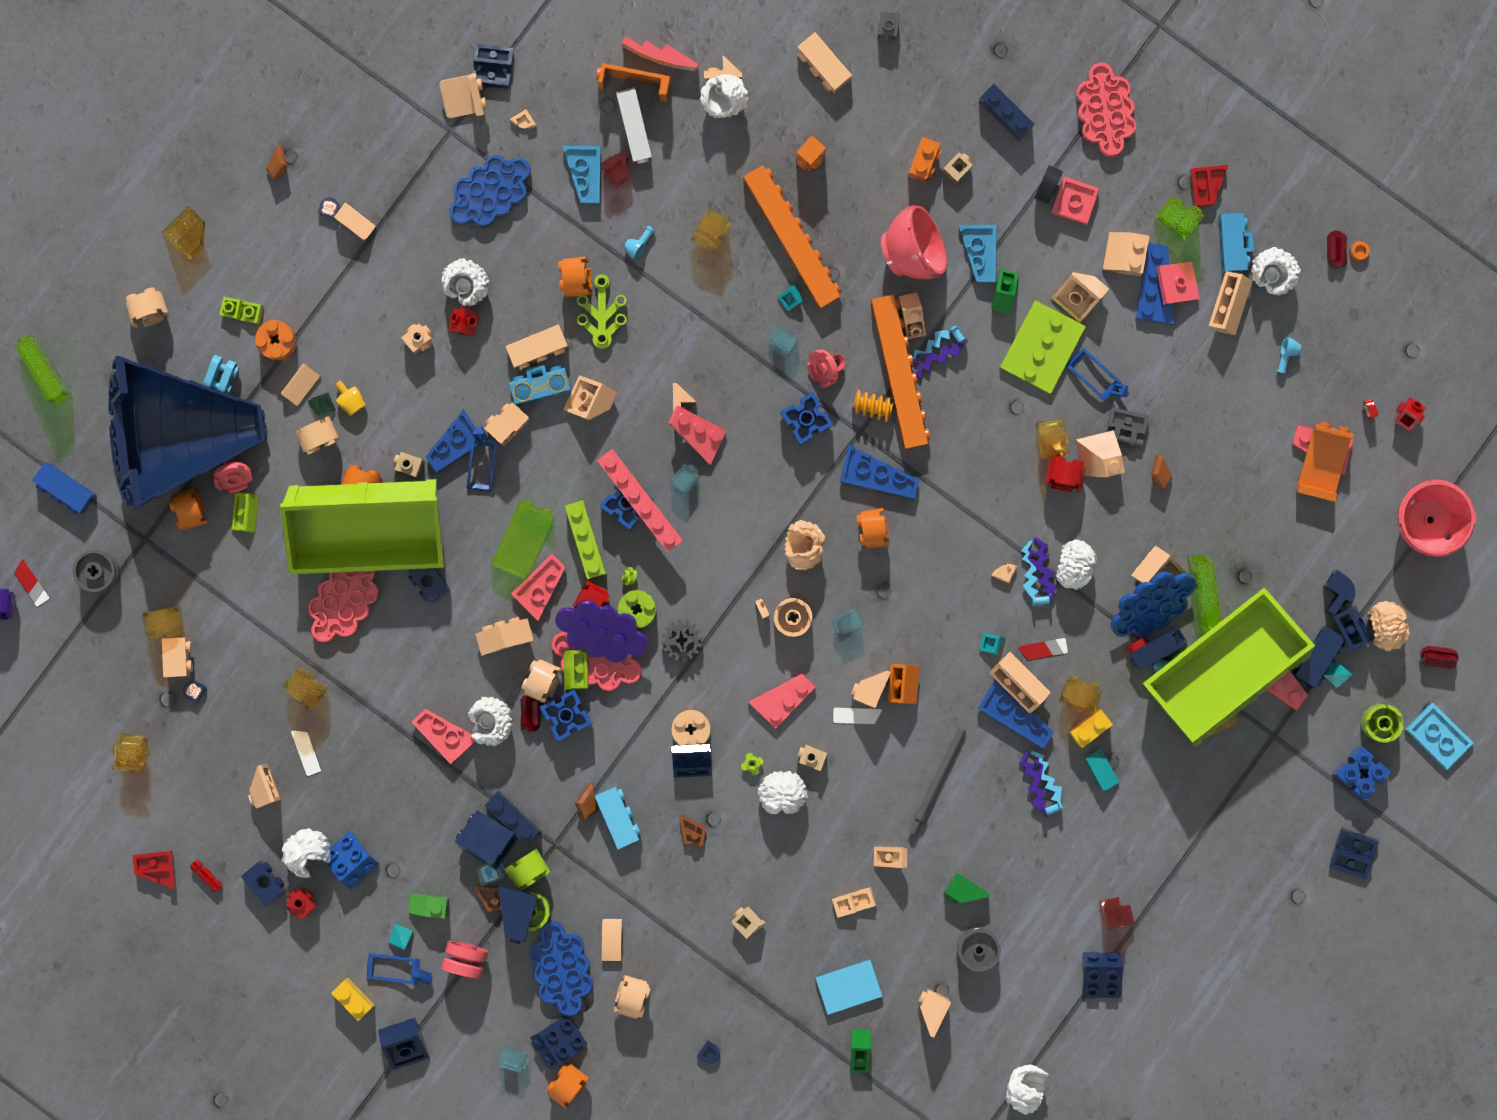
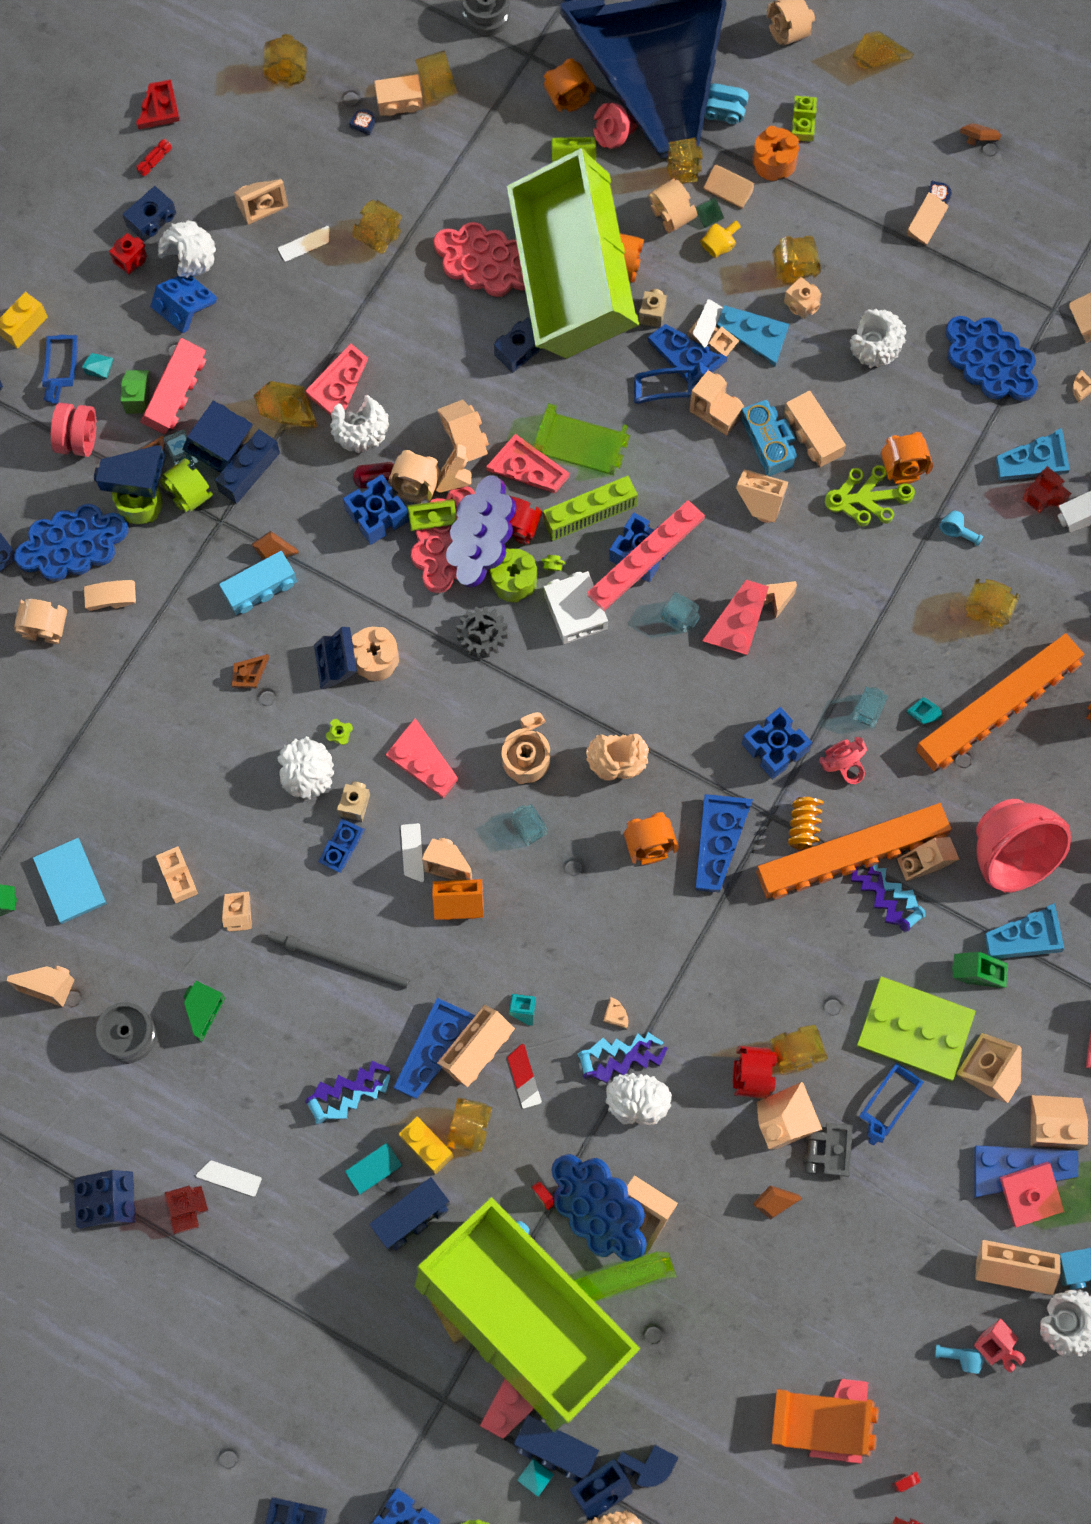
camera: 85 degrees right, 15 degrees down
red brick [448,306,479,336] -> none
tan brick [731,906,765,939] -> none
dark blue slope [1130,625,1187,670] -> none
none -> coral brick [140,338,206,435]
none -> white sticker [196,1160,262,1197]
none -> clear yellow slope [253,381,317,428]
none -> blue slope [318,818,365,873]
none -> dark blue brick [369,1177,450,1251]
none -> light nougat slope [436,444,471,492]
none -> white brick [544,571,608,645]
none -> clear yellow brick [667,138,703,184]
none -> light nougat slope [686,319,739,357]
none -> white sticker [693,299,723,347]
none -> dark azure wing [717,305,789,367]
none -> clear yellow brick [772,236,821,285]
none -> coral brick [974,1318,1025,1373]

